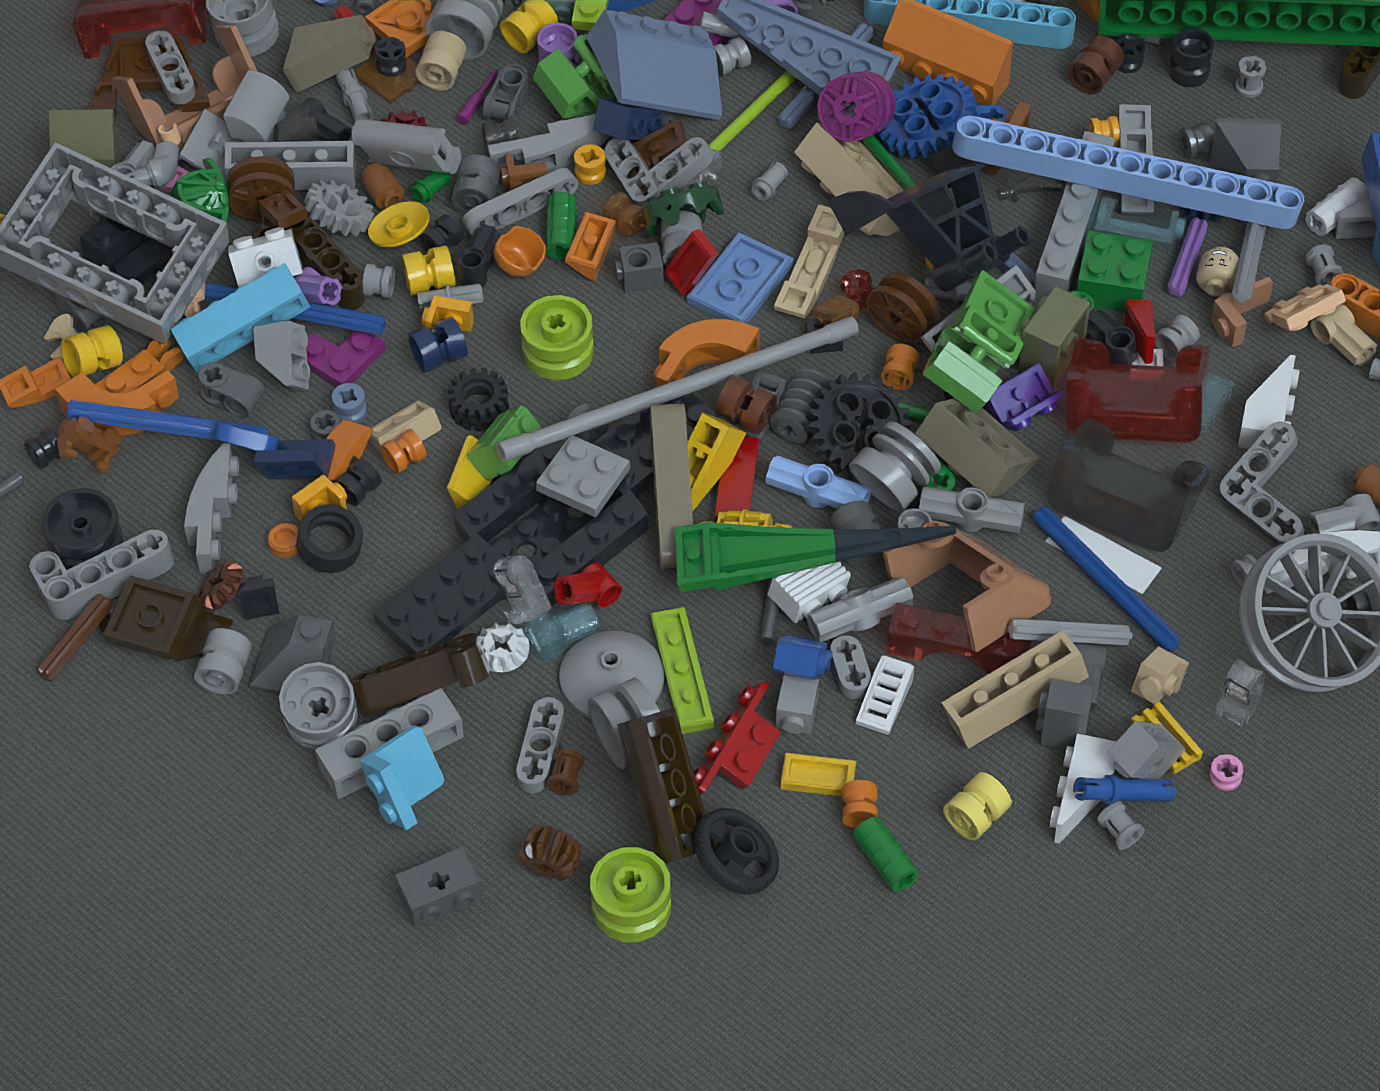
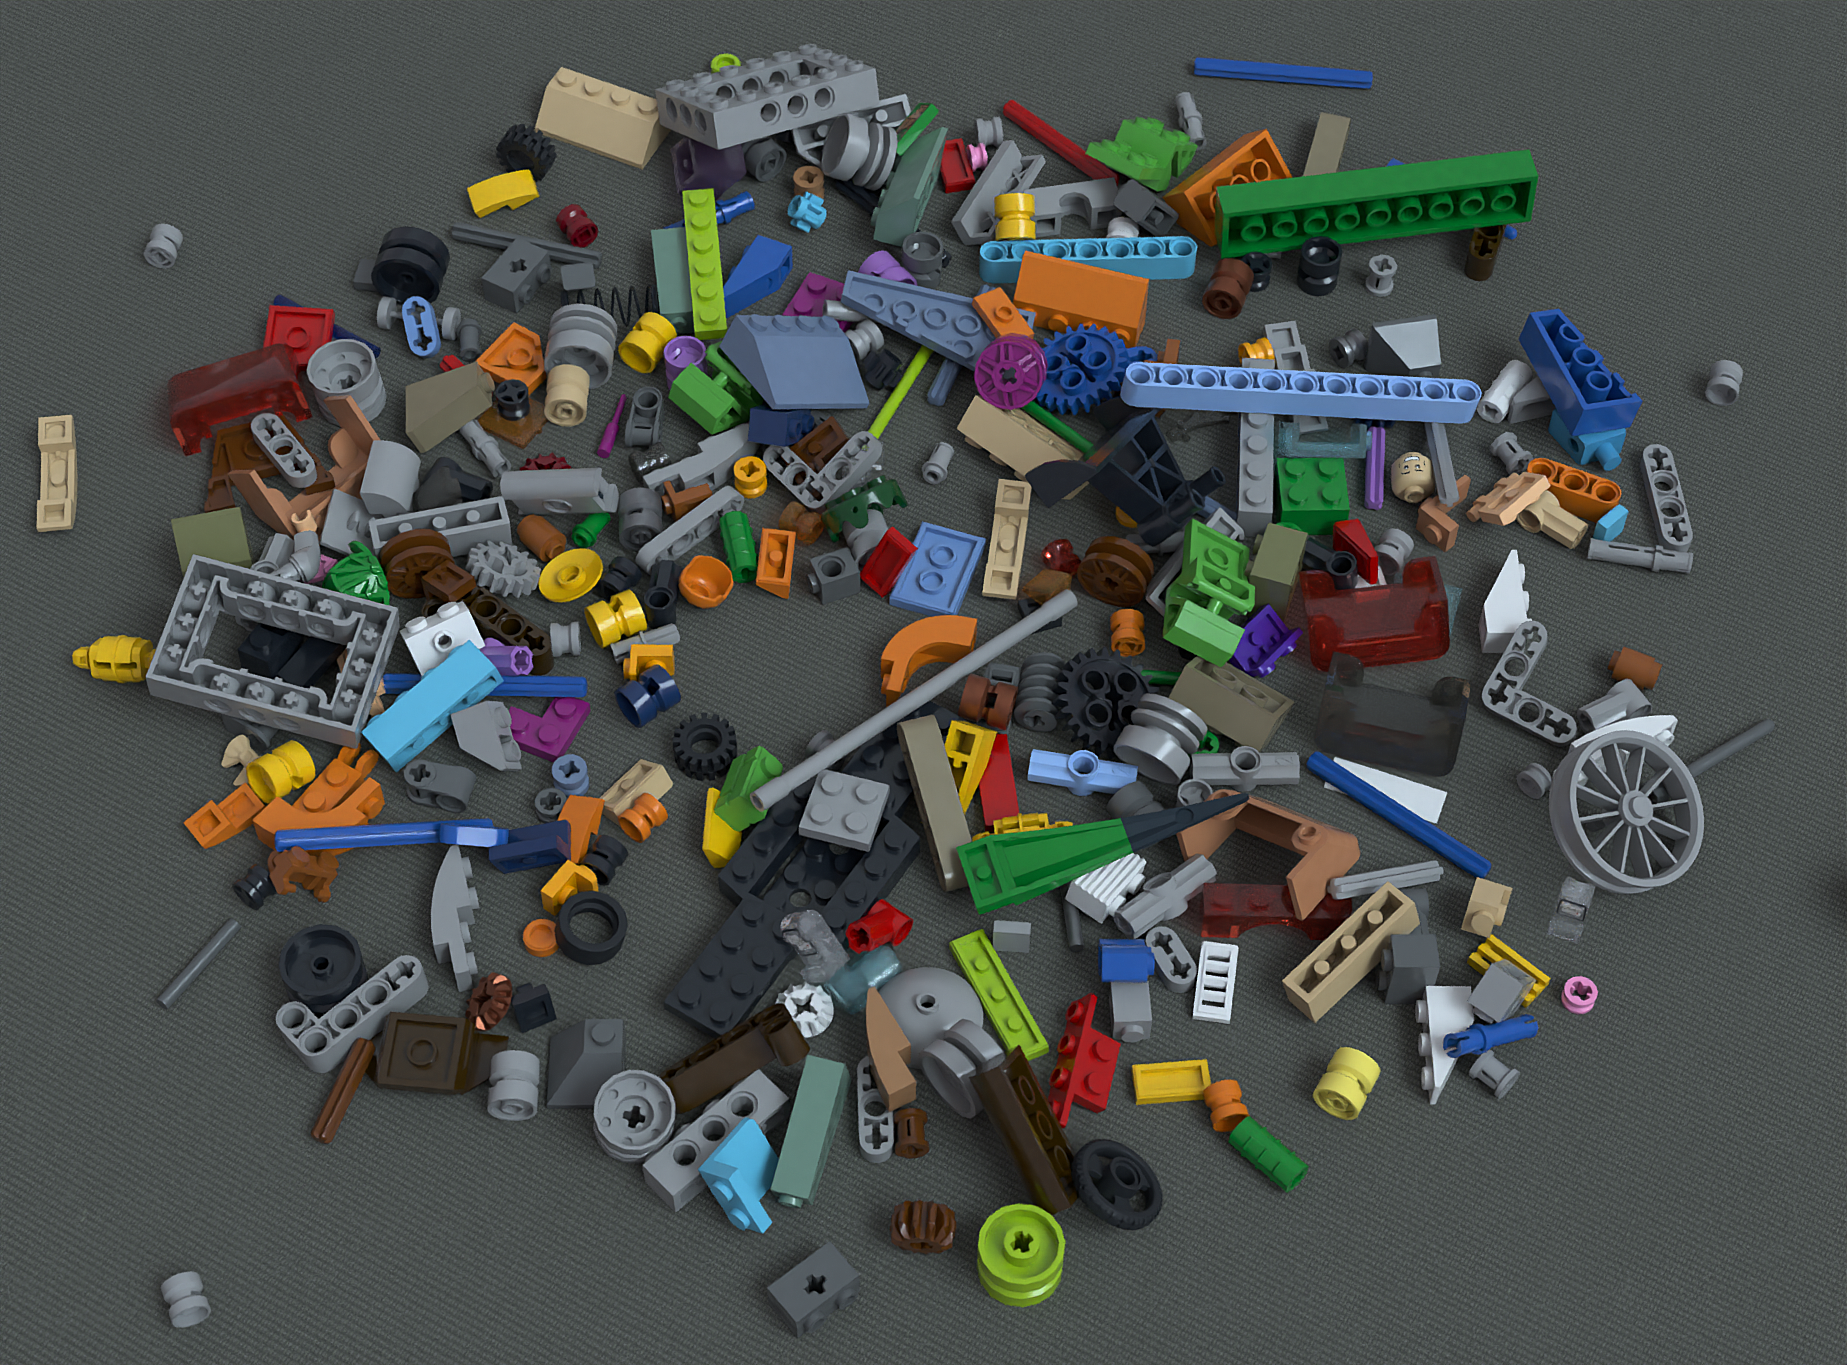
camera: 15 degrees left, 0 degrees up
lime wheel [520,295,594,380] -> none
none -> sand green slope [771,1055,852,1209]
none -> black gear [863,349,903,390]
none -> medium nougat slope [866,986,916,1112]
none -> orange plate [972,287,1034,339]
none -> light grey tile [993,920,1031,953]

